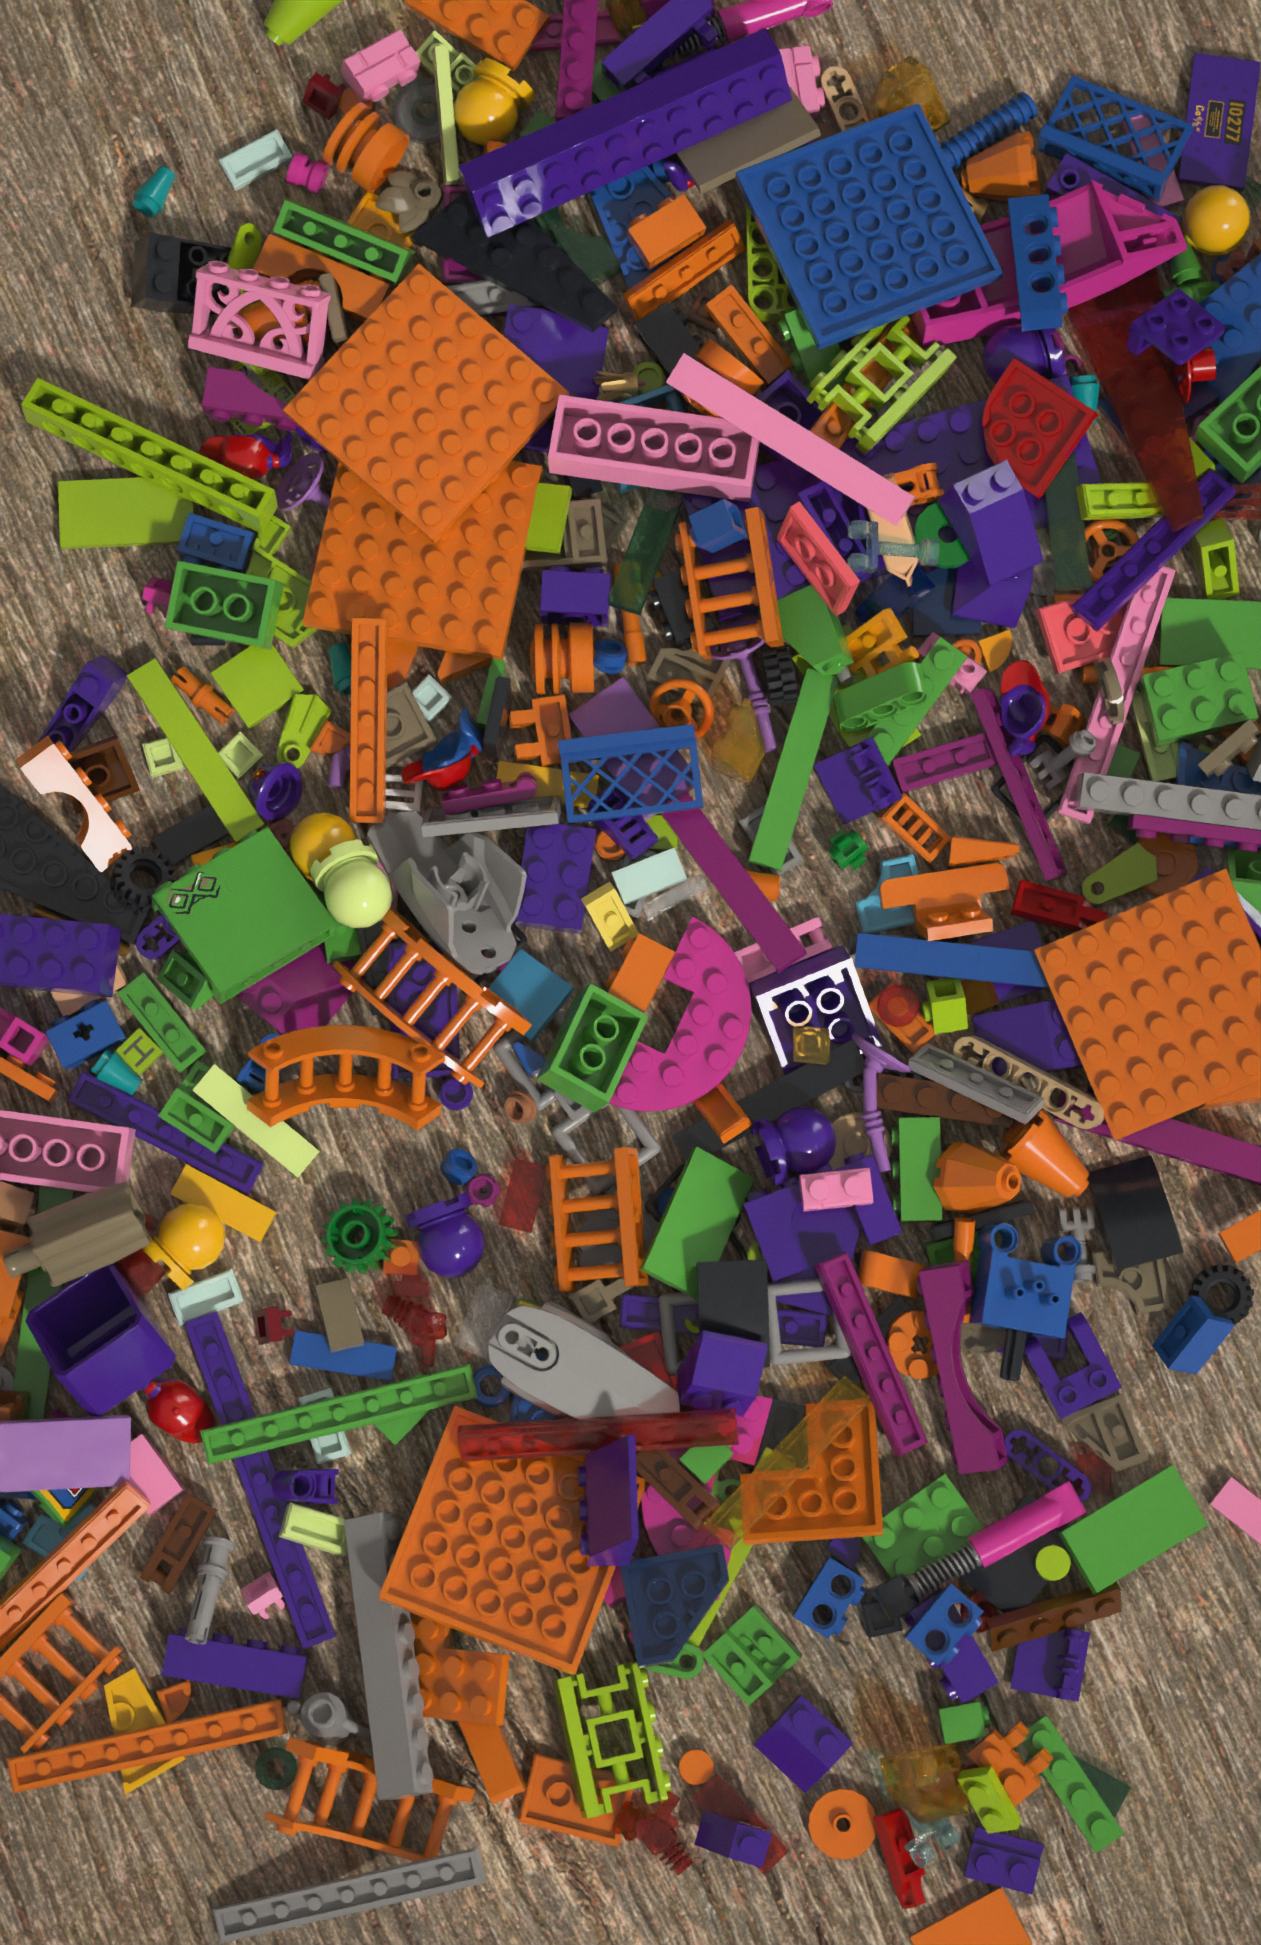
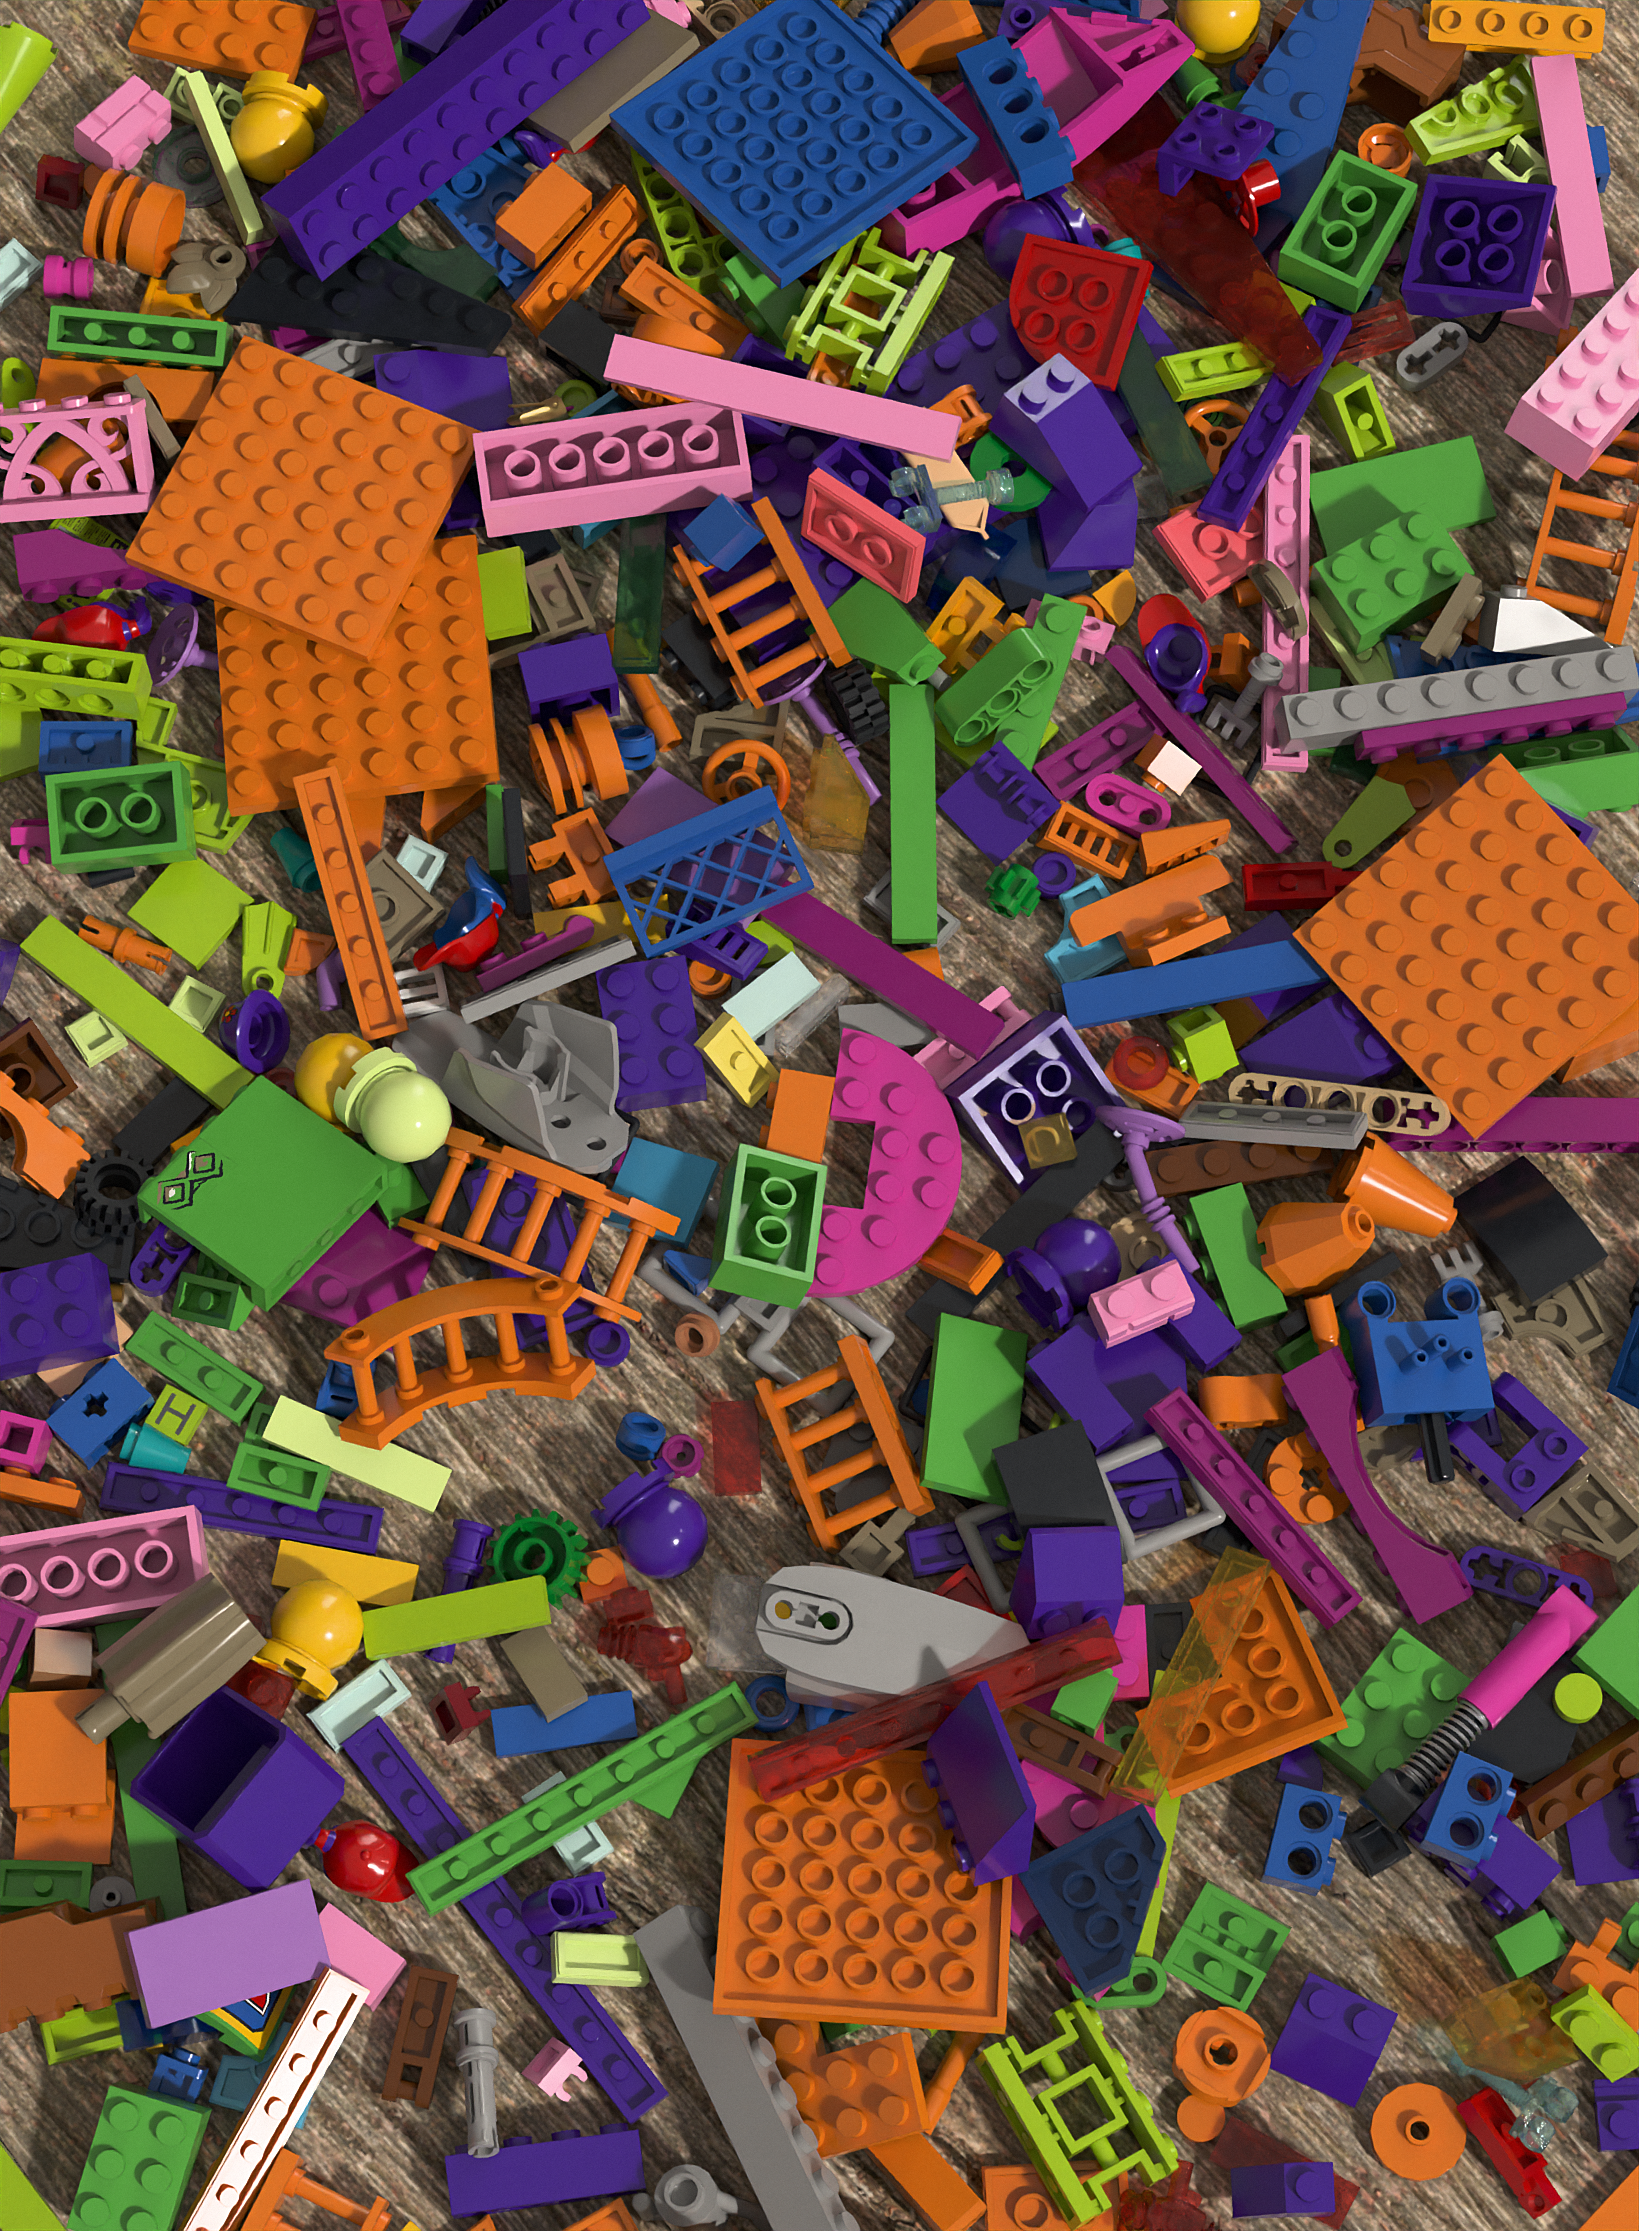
camera: 20 degrees left, 10 degrees down
none -> lime tile [362,1575,552,1661]
none -> dark purple pin [422,1518,495,1665]
none -> orange plate [620,238,664,277]
none -> light grey tile [838,1003,932,1050]
none -> orange piece [921,2031,987,2136]
none -> dark purple tile [1031,852,1076,900]
none -> dark pink plate [1085,773,1171,839]
none -> plate [1133,733,1202,795]
none -> orange plate [1172,2007,1271,2107]

